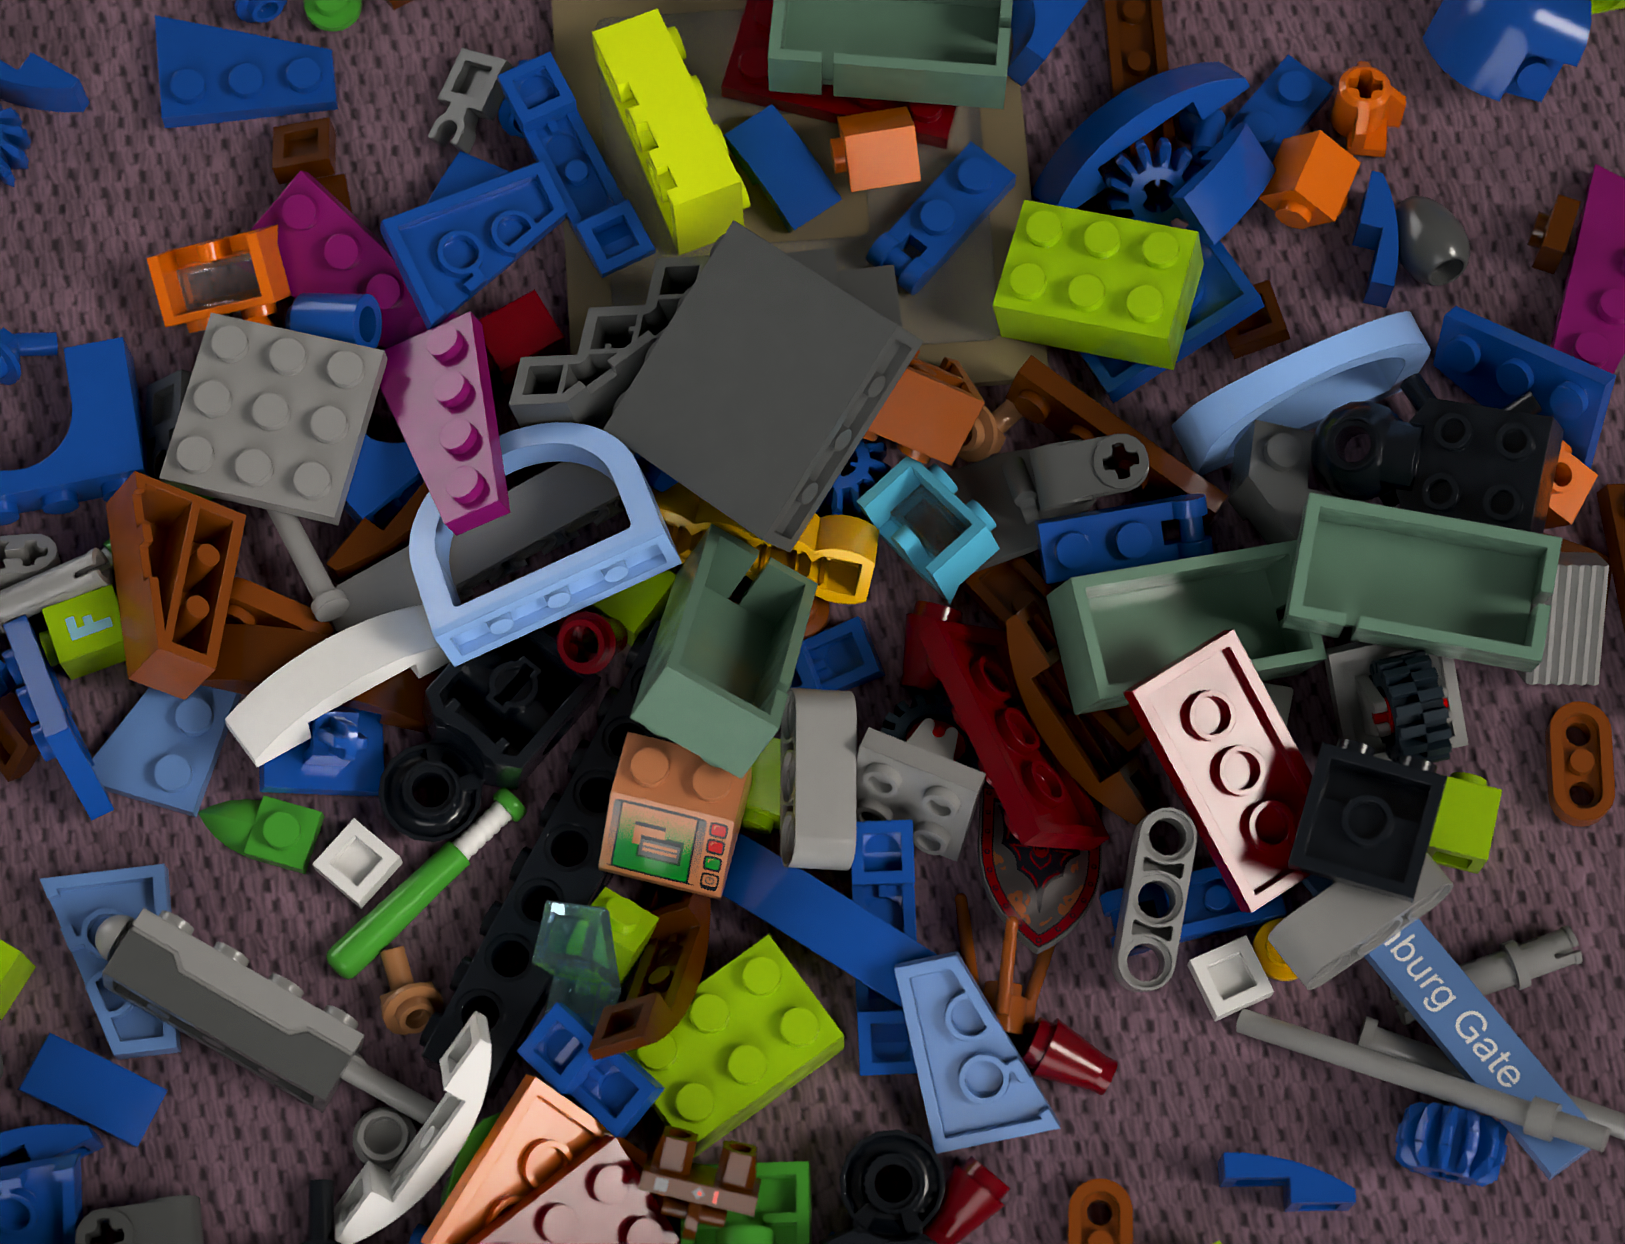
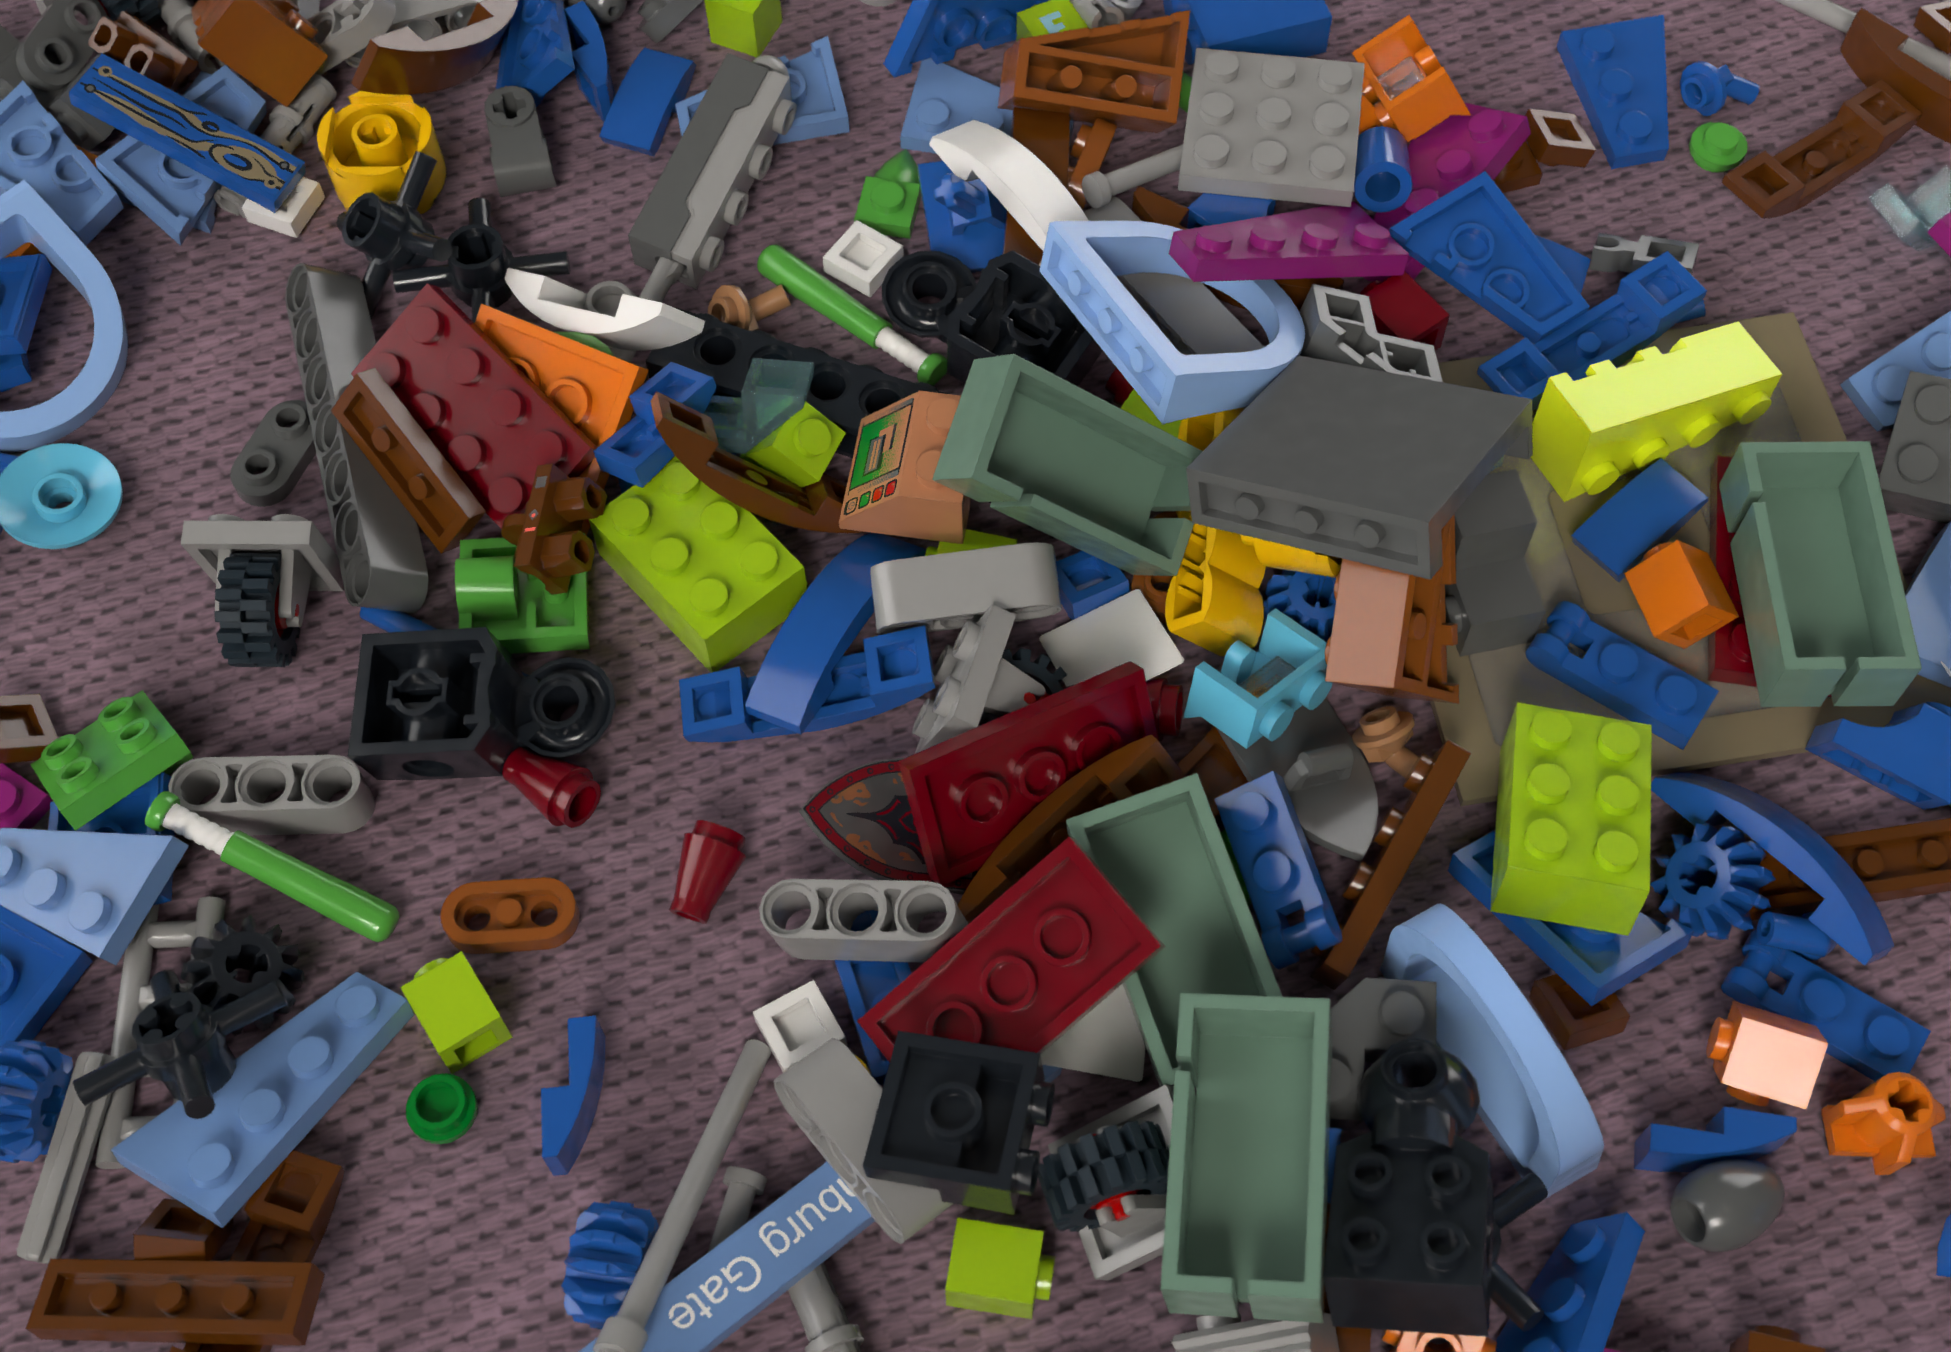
camera: 85 degrees right, 10 degrees down
dark red cone [557,612,628,674] -> none
medium blue wing [894,951,1060,1154] -> none
dark orange plant [955,893,1057,1038] -> none
dark grey piece [1028,434,1149,511] -> none
blue slope [1171,123,1276,245] -> none
none -> white sticker [1039,589,1184,687]

